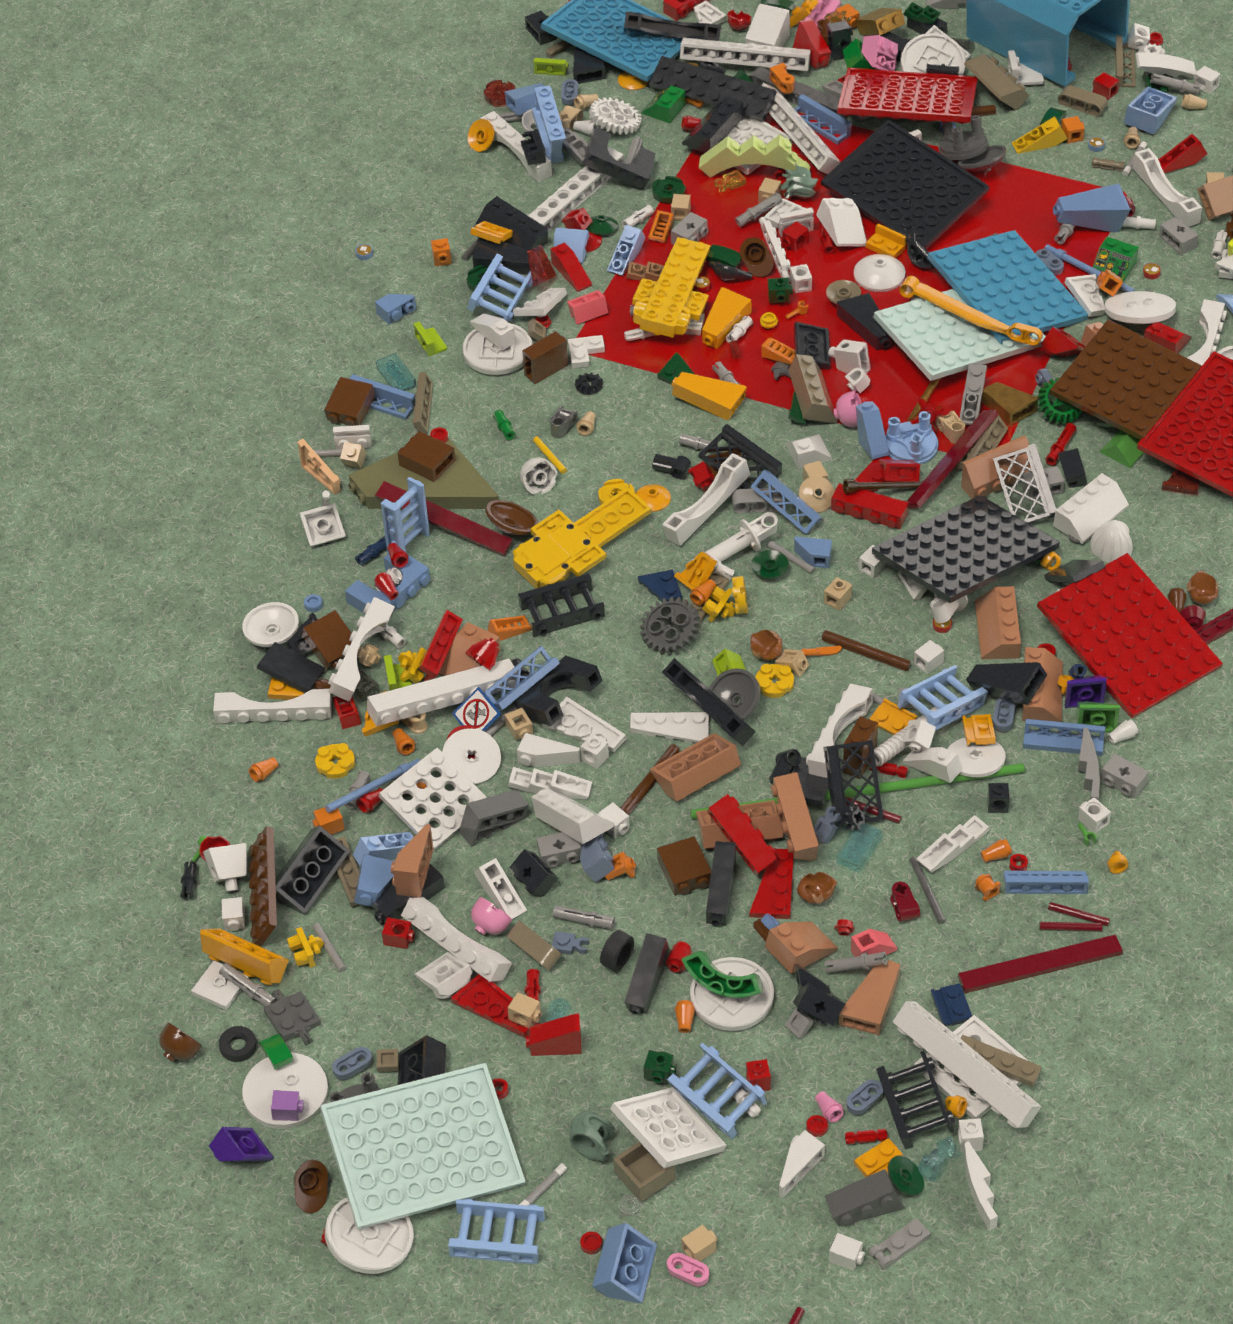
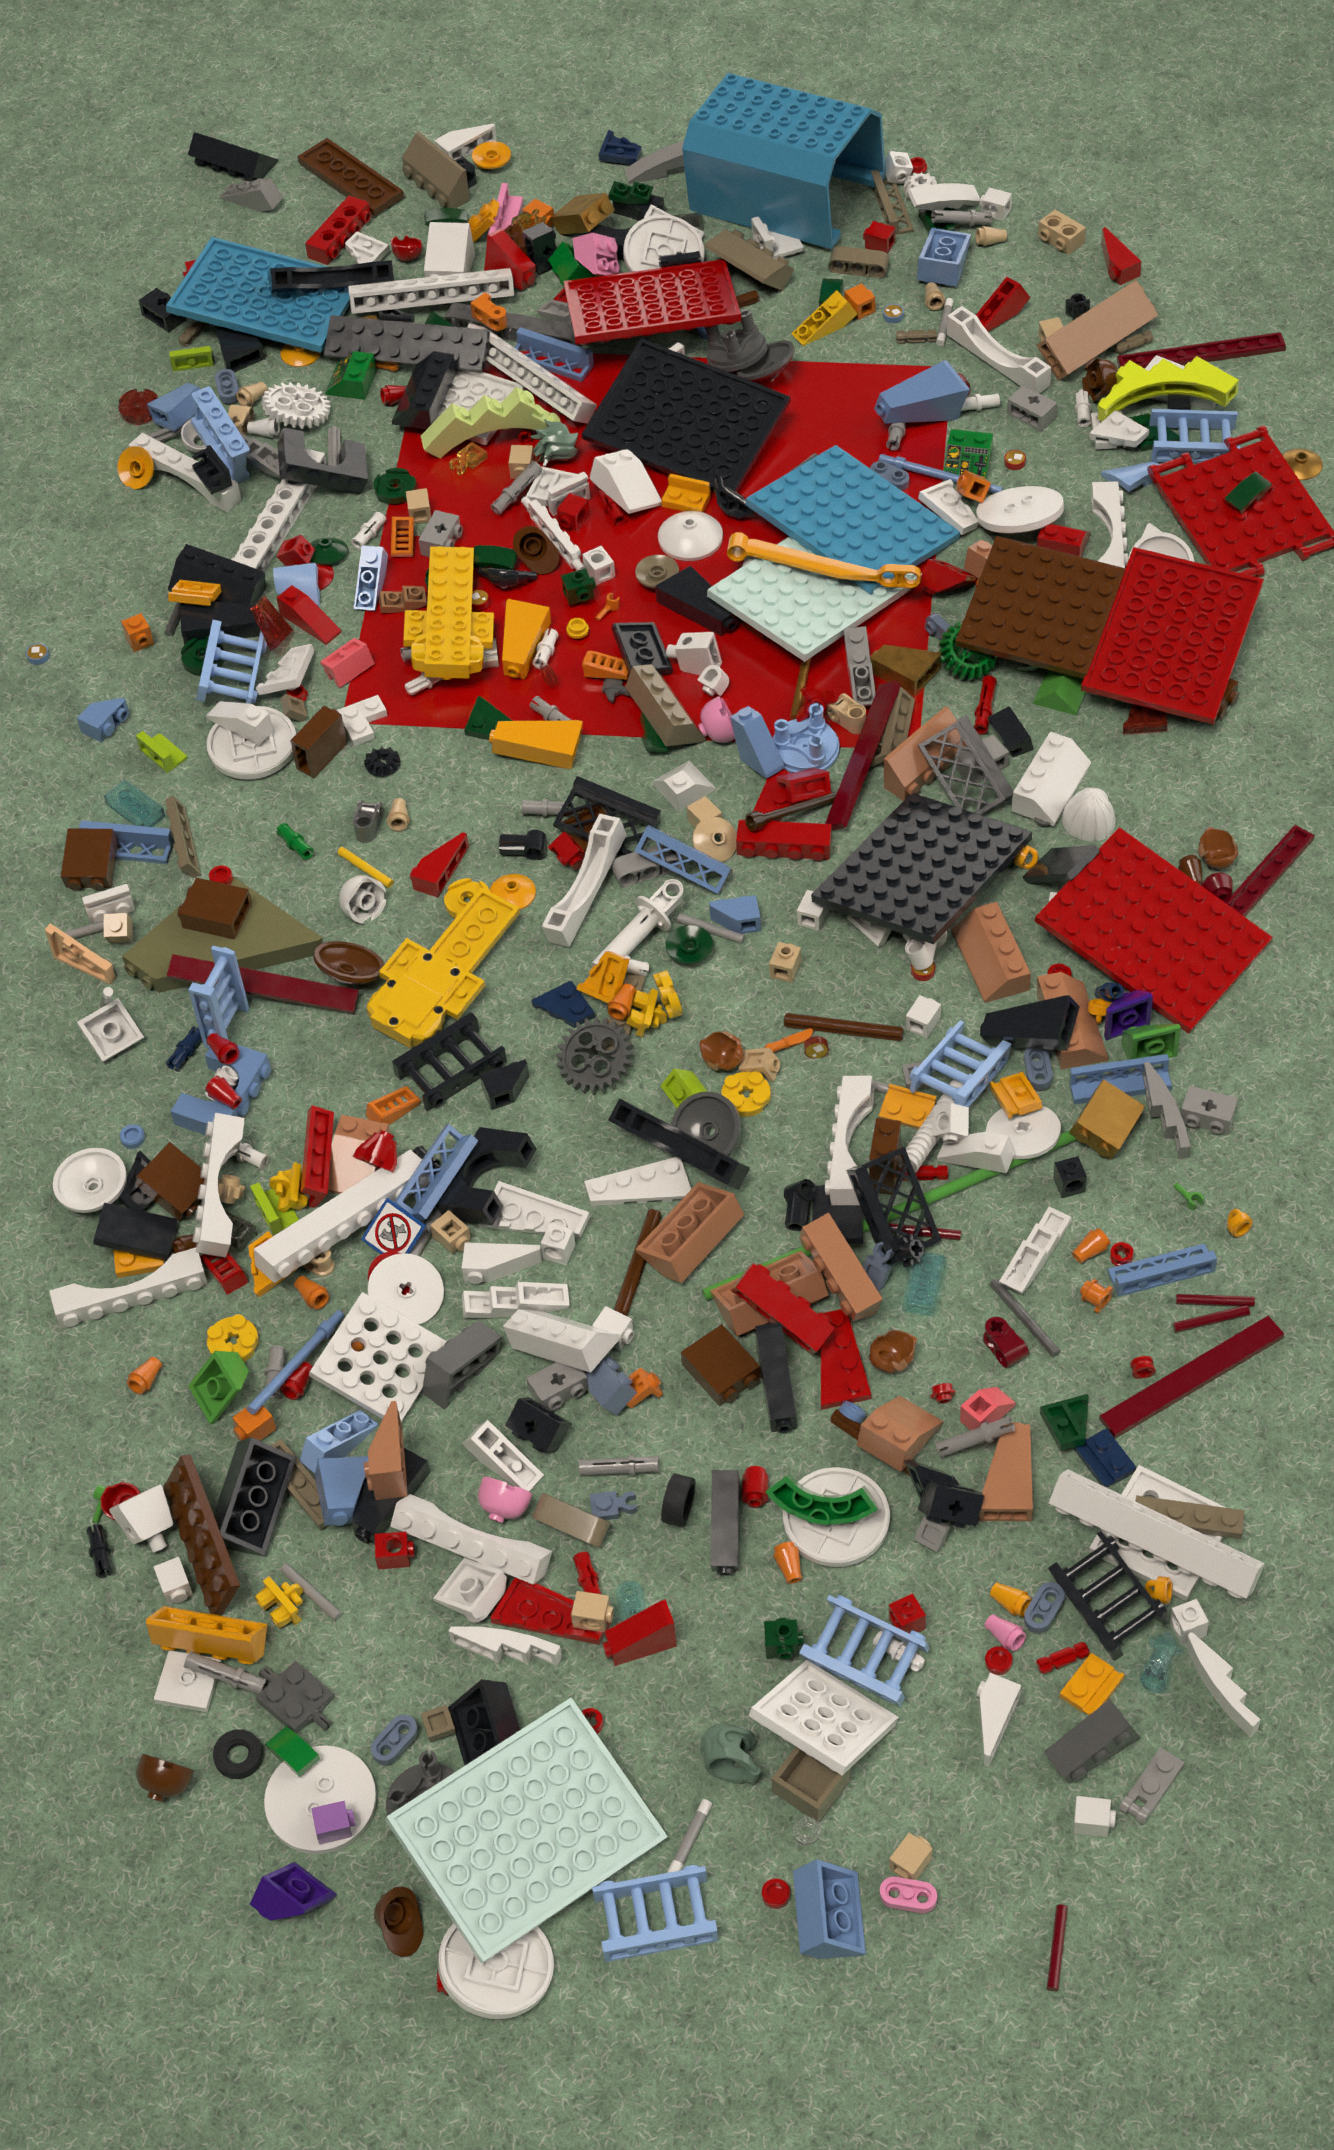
camera: 15 degrees left, 5 degrees up
dark green dish [888,1156,924,1196] -> none
white brick [1078,798,1111,833] -> none
white cone [1107,719,1138,744] -> none
none -> bright green slope [188,1351,249,1424]
none -> red slope [410,832,469,898]
none -> white slope [448,1627,562,1666]
none -> black slope [480,1059,529,1110]
none -> tile [804,1036,829,1059]
none -> light orange cone [990,1582,1032,1617]
none -> dark green wing [1040,1394,1089,1451]
none -> pearl gold brick [1069,1079,1145,1159]
none -> red bush [1130,1356,1156,1379]

